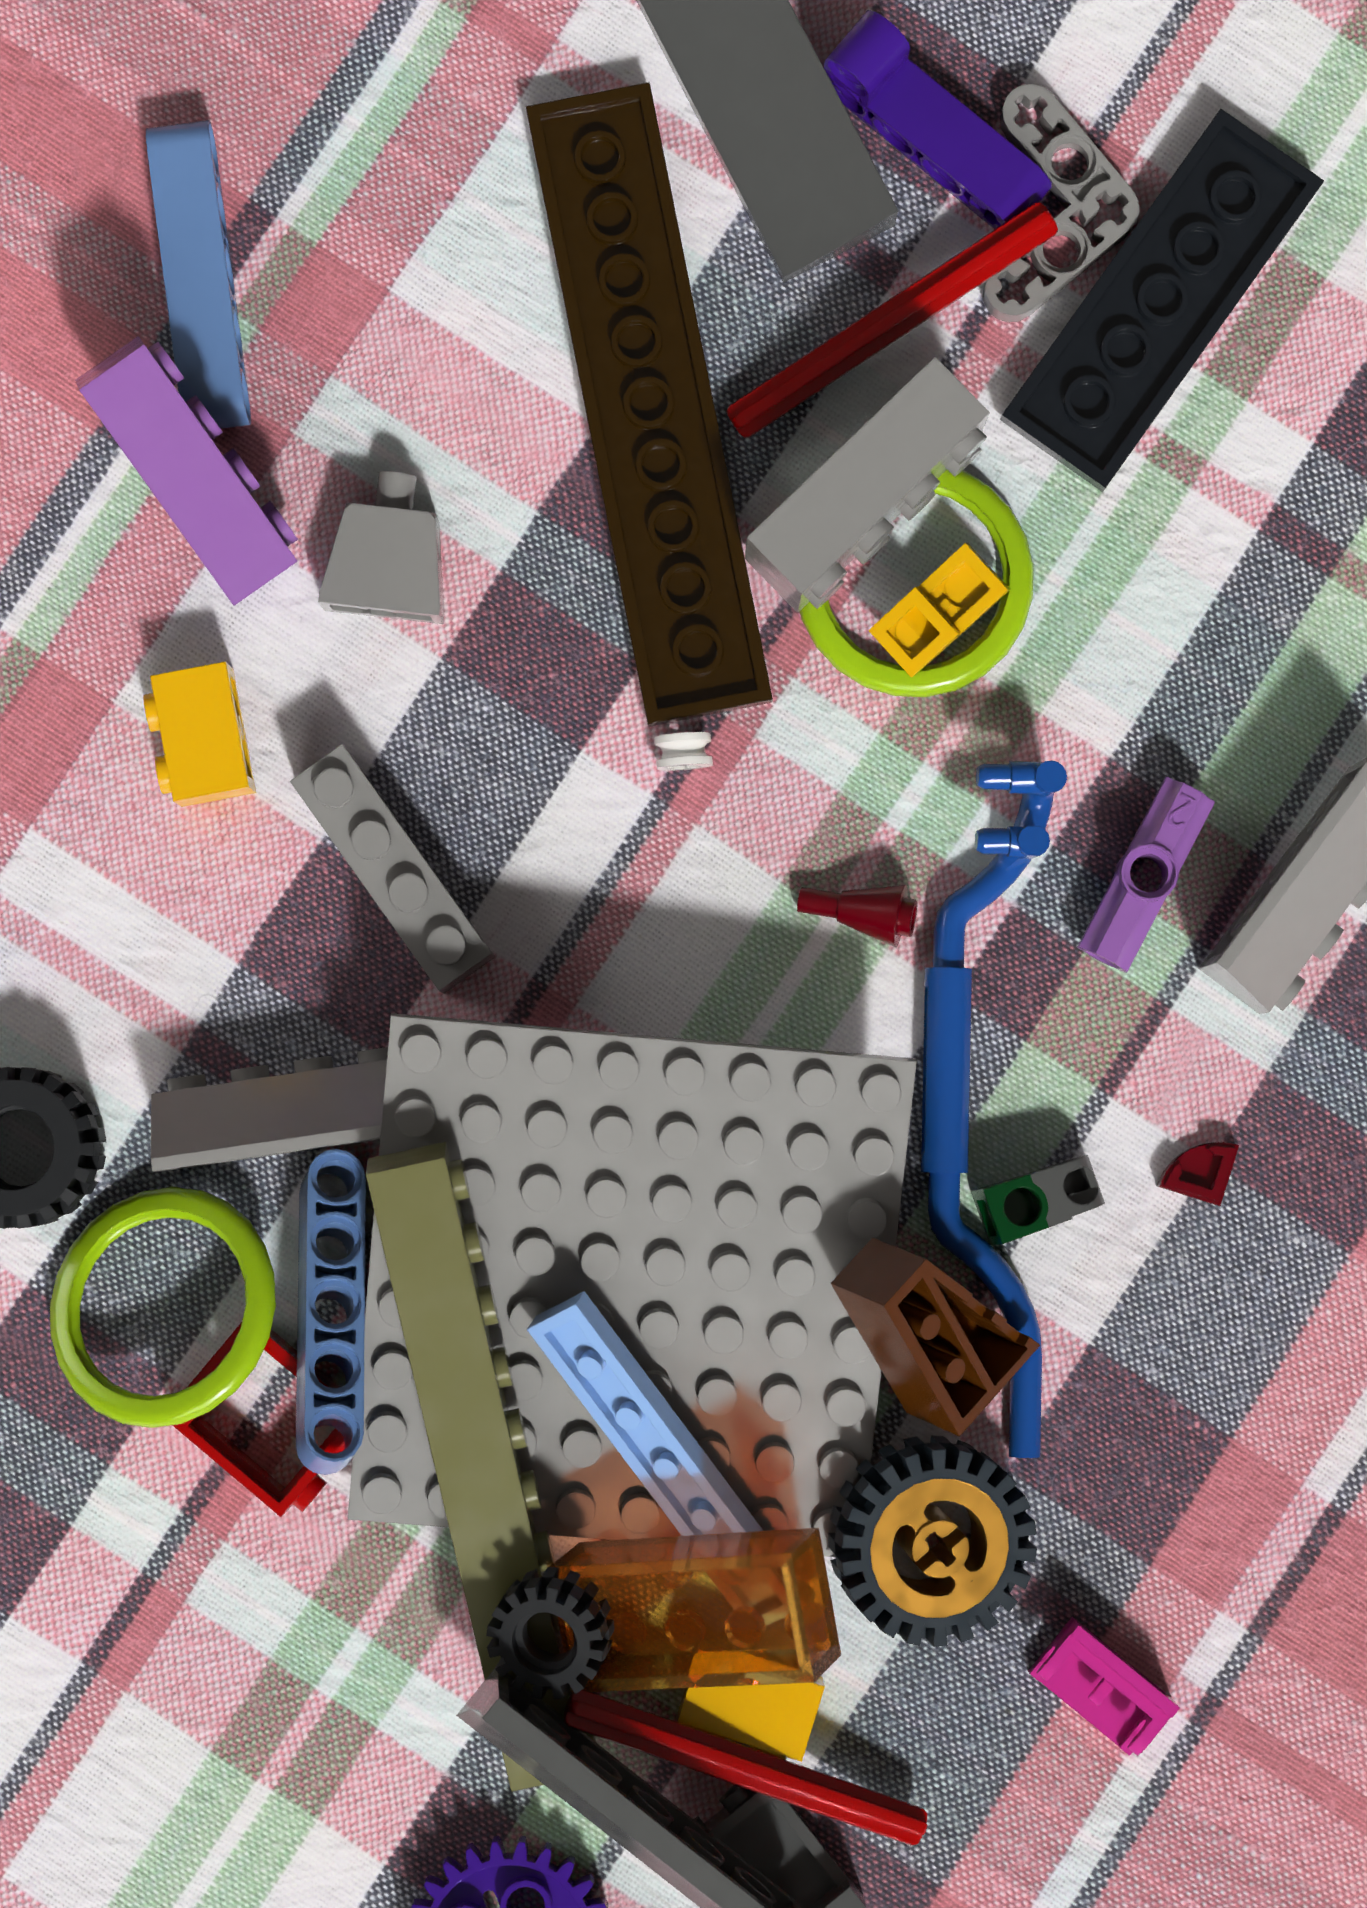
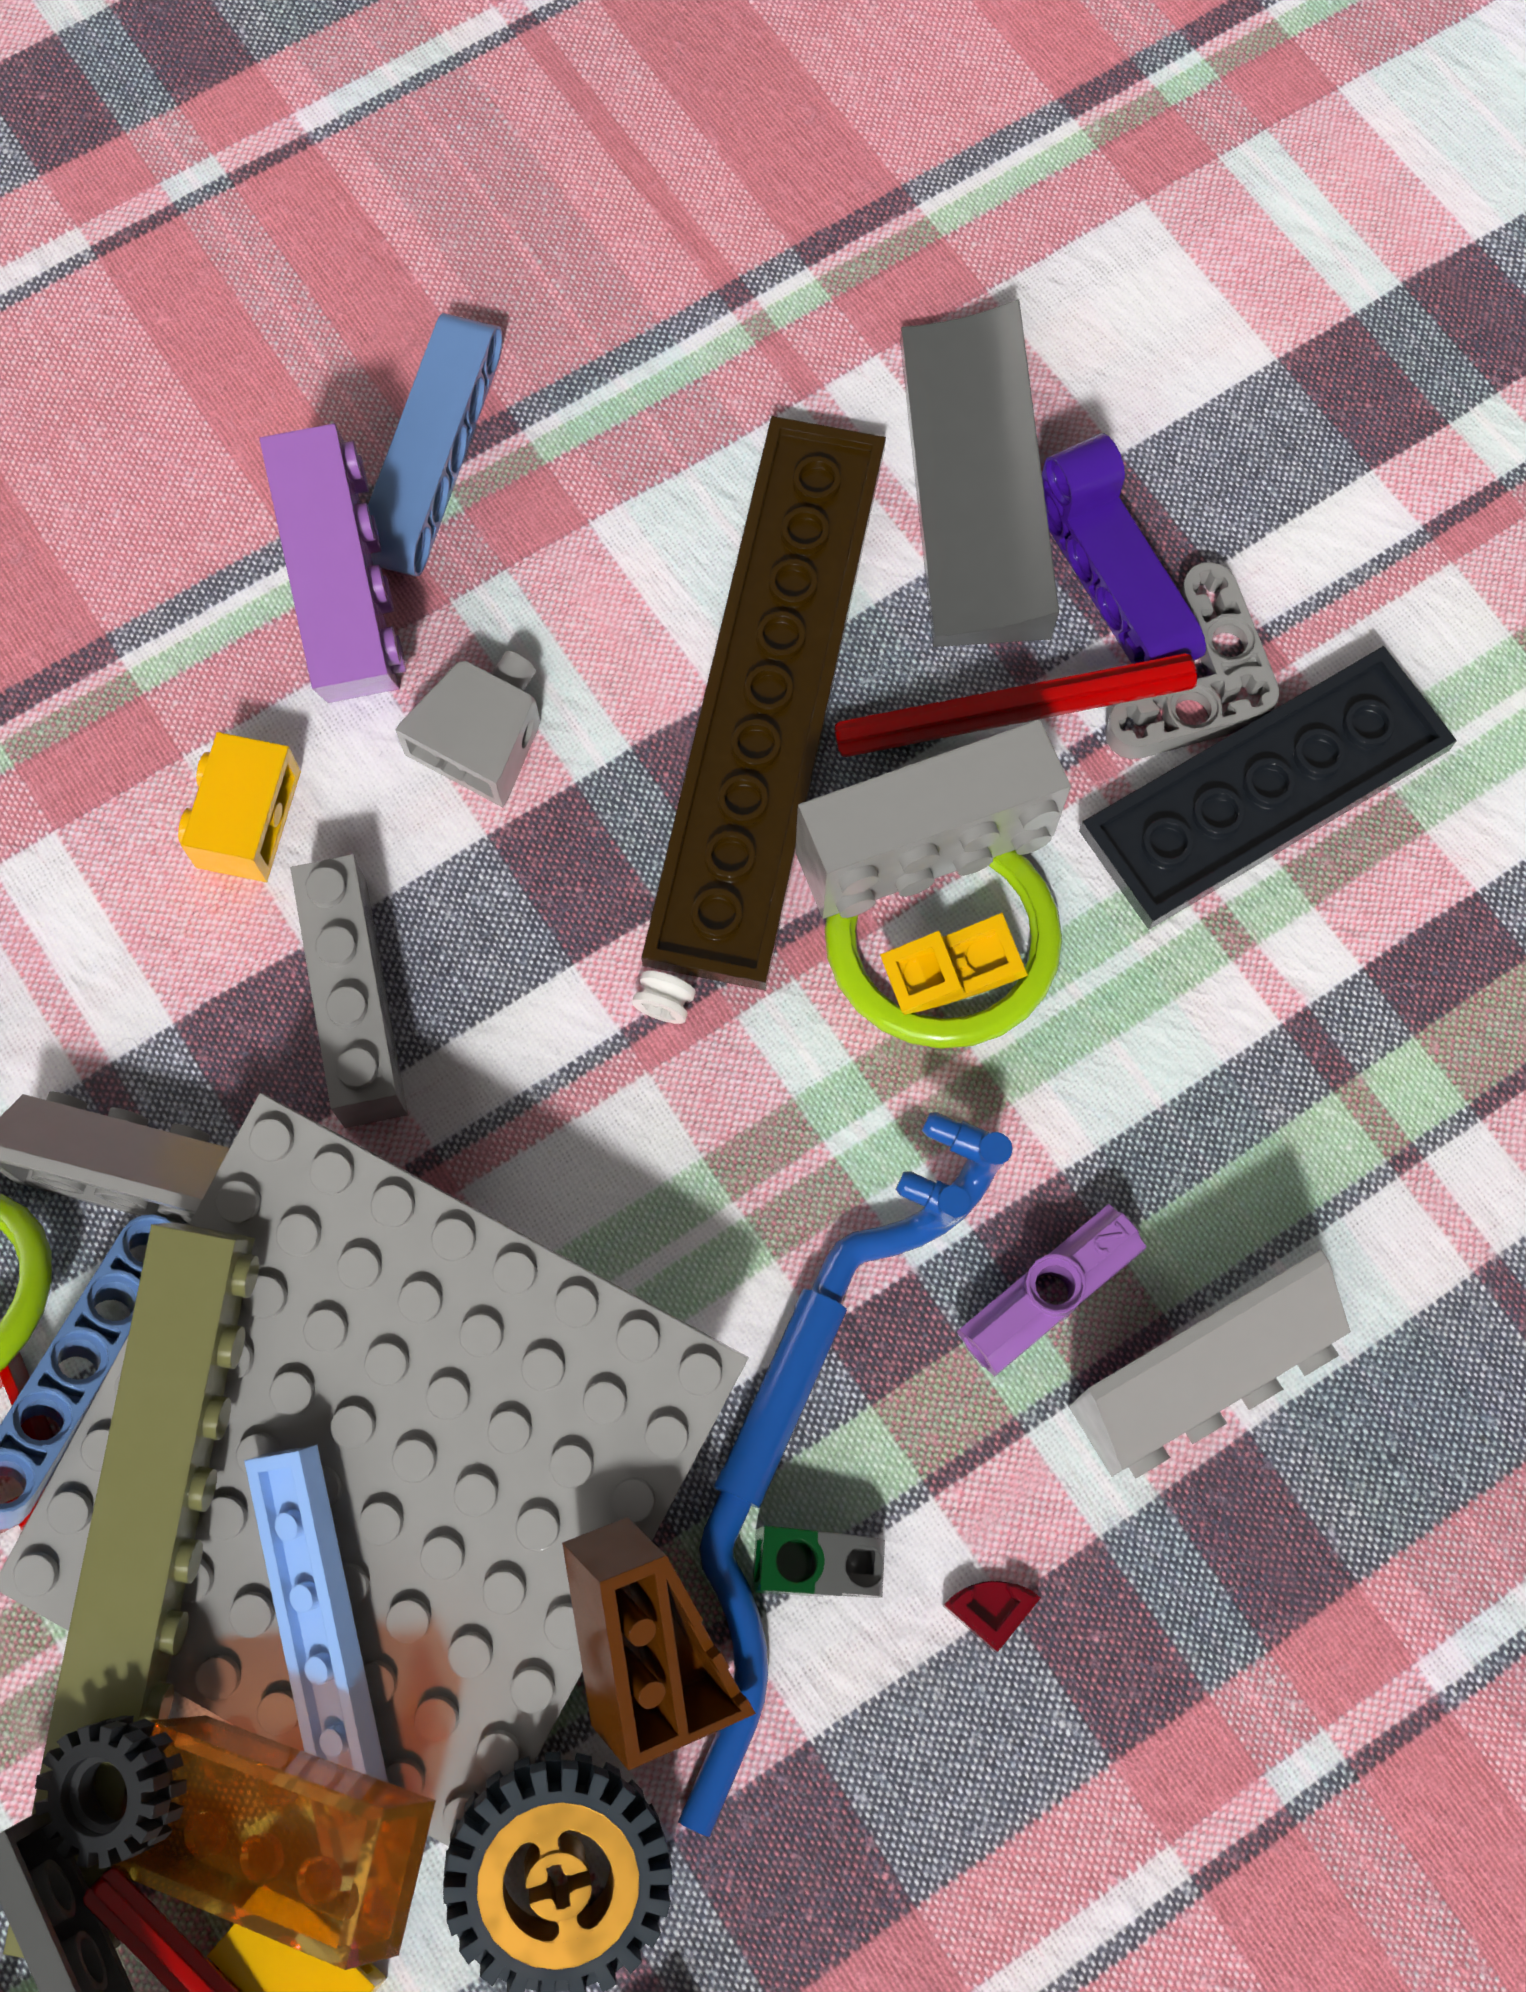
camera: 20 degrees right, 15 degrees down
dark red cone [797,885,918,948] -> none

